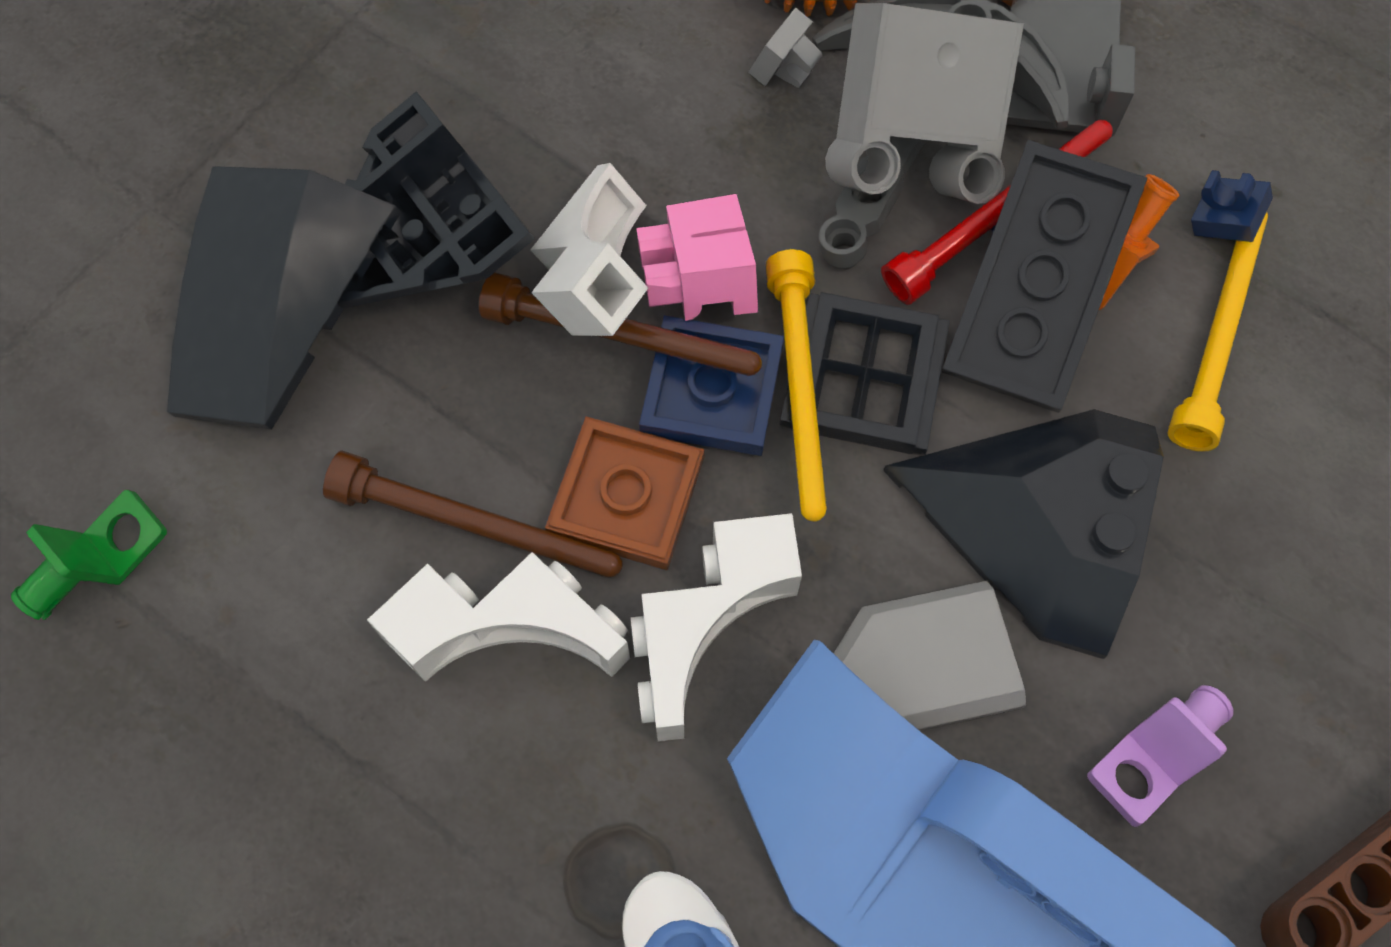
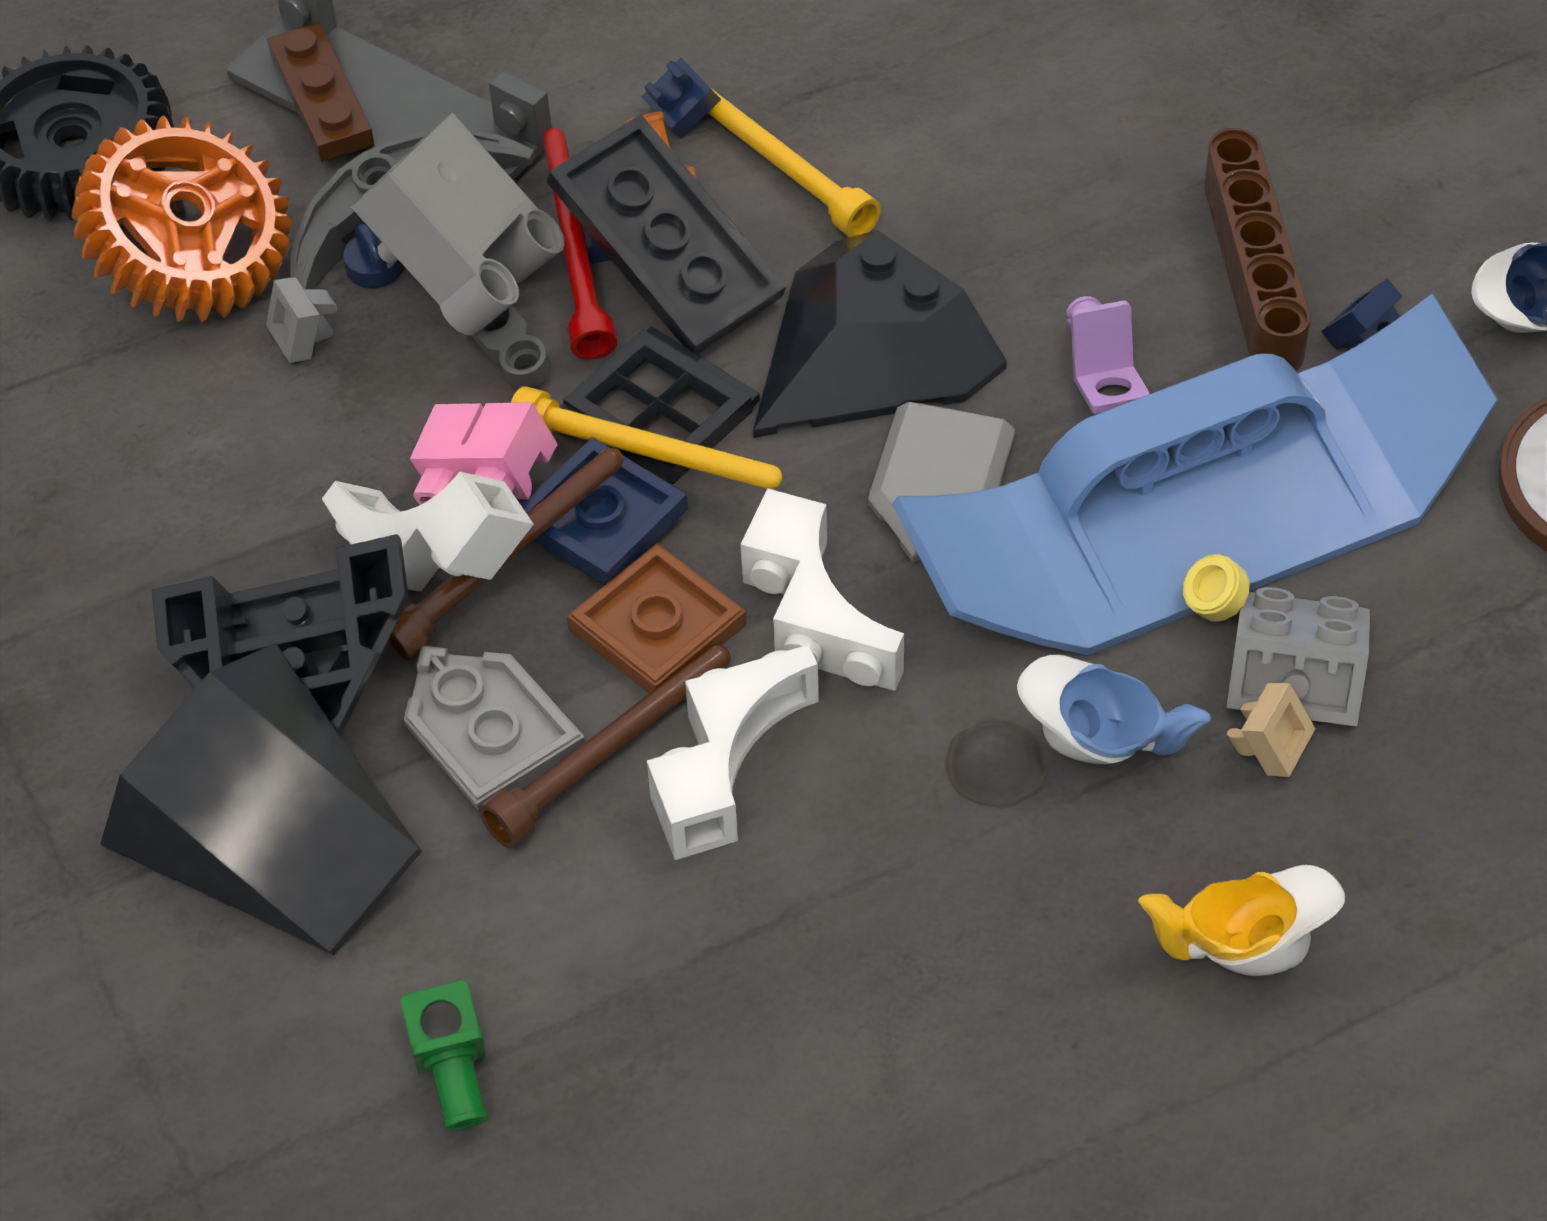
camera: 60 degrees left, 15 degrees down
none -> light grey tile [404,646,585,810]

